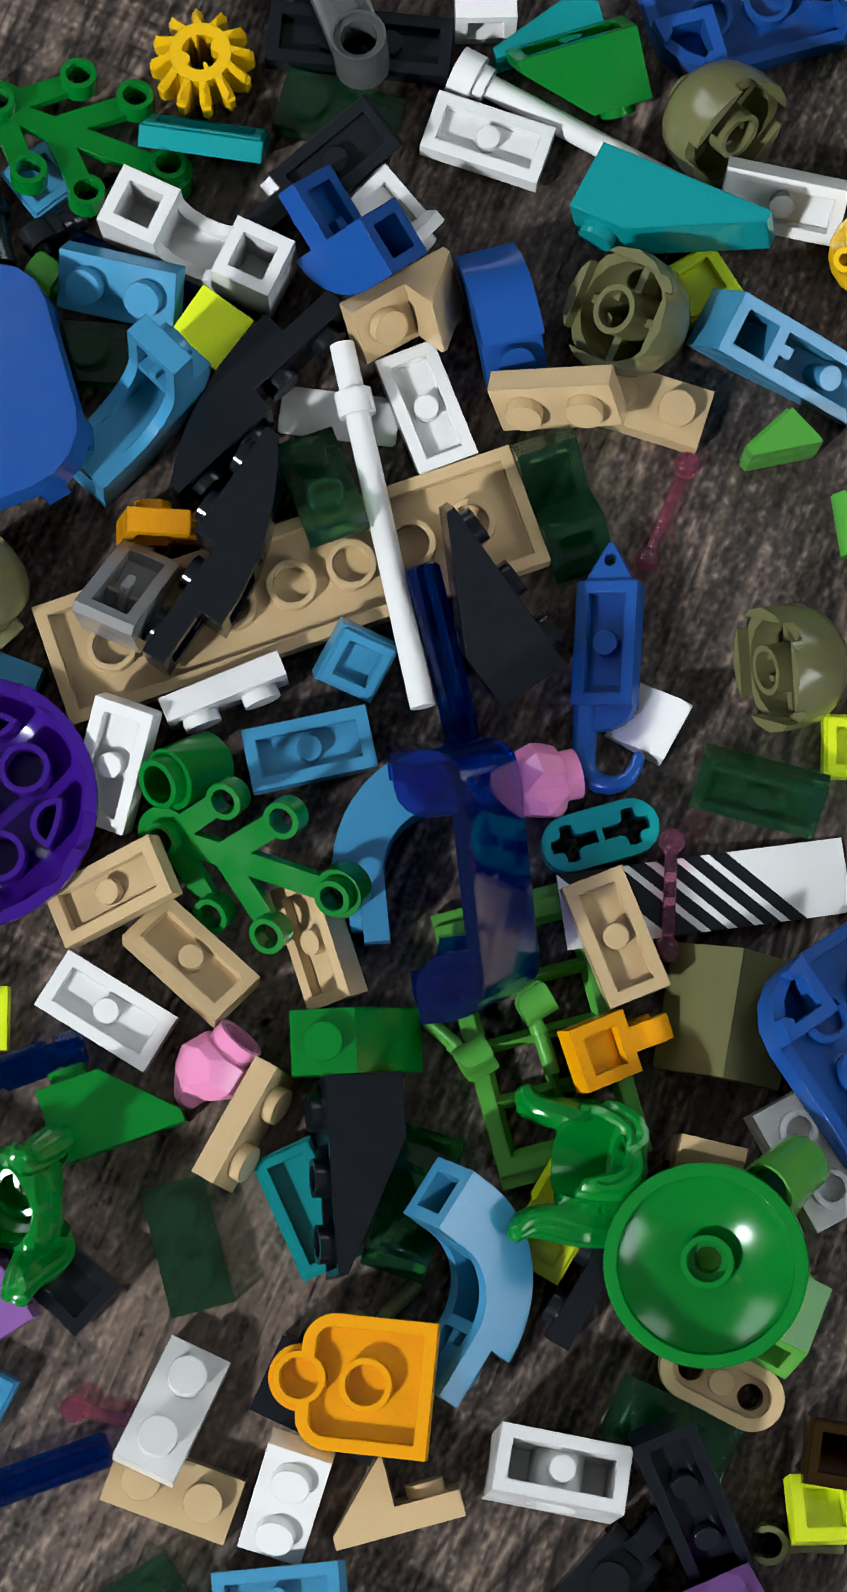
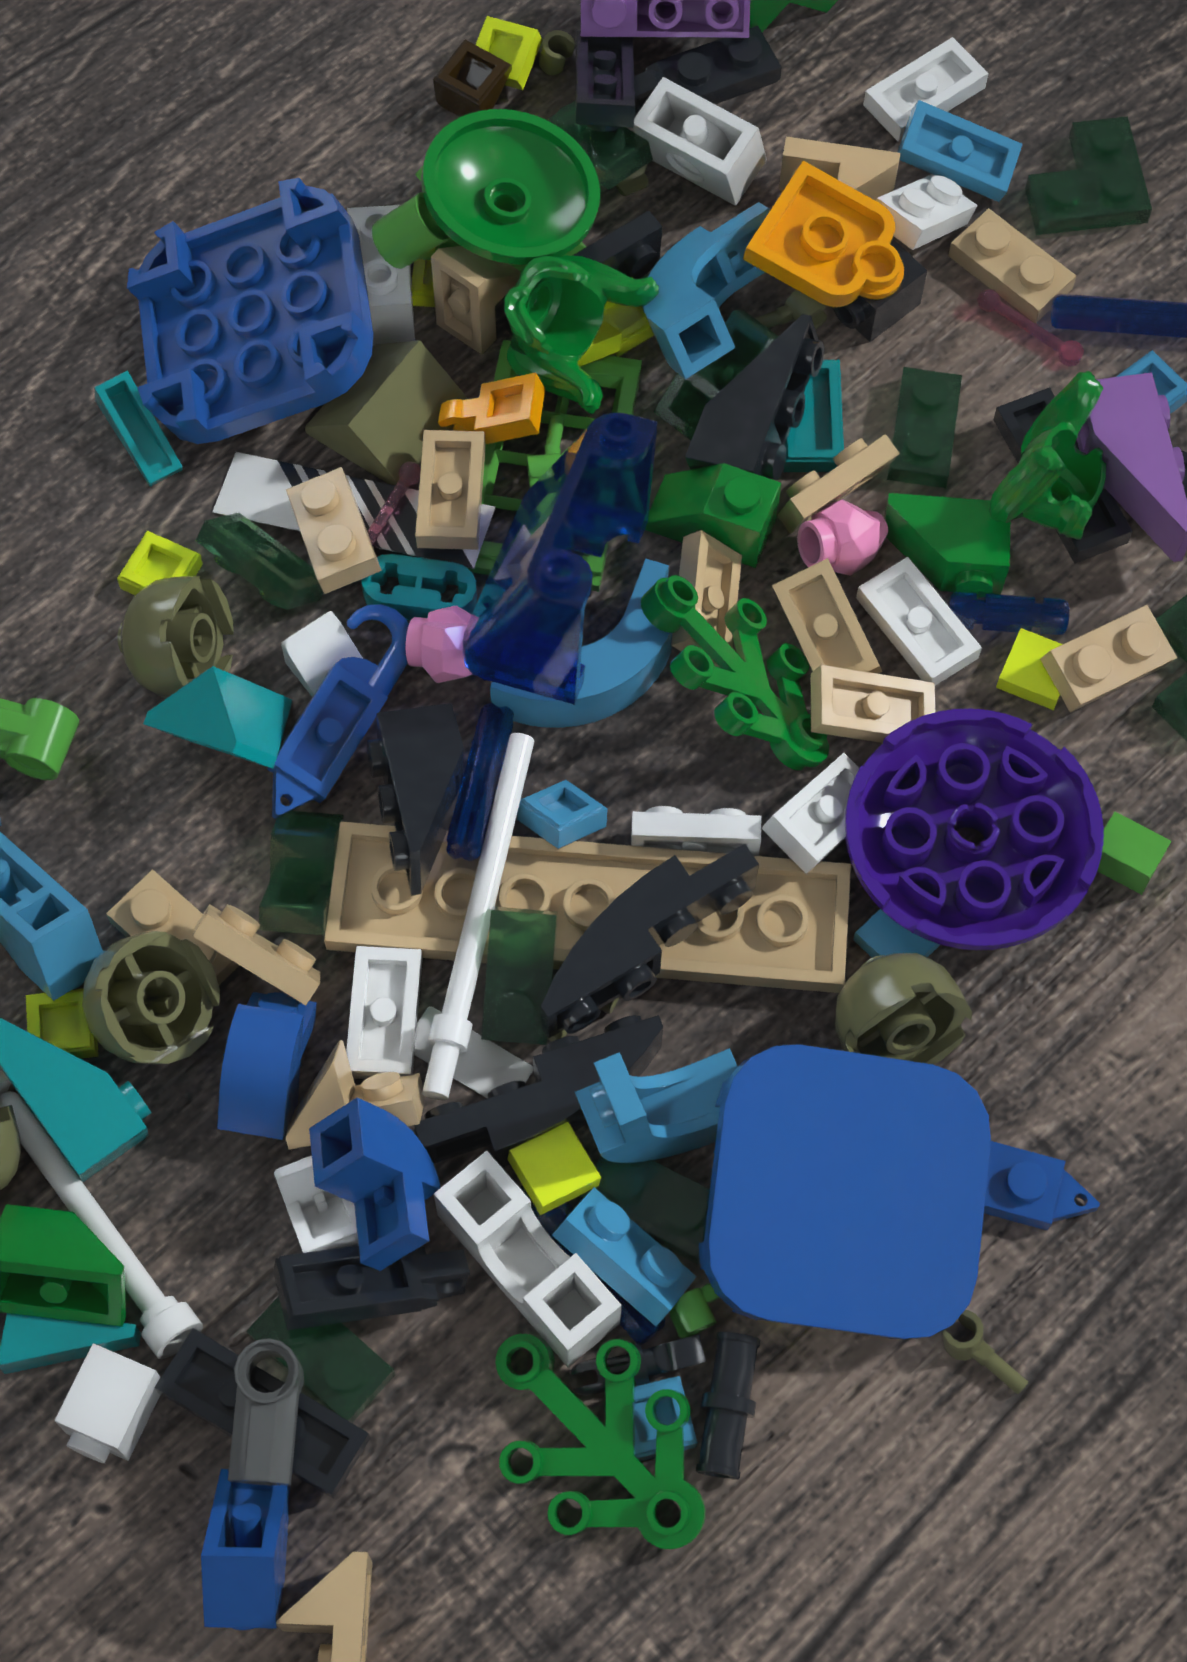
camera: 155 degrees left, 15 degrees down
light grey slope [72,539,181,654] -> none
white plate [112,1335,231,1488] -> none
light orange plate [116,499,203,549] -> none
teal tile [138,113,270,164] -> none
green brick [138,731,234,810] -> none
yellow gear [150,8,255,120] -> none
dark azure plate [240,704,379,795] -> none
white plate [419,90,556,193] -> none
clear pink hinge [635,452,700,572] -> none
bright green slope [739,407,823,472] -> none
none -> teal slope [143,666,292,769]
none -> tan plate [286,467,382,594]

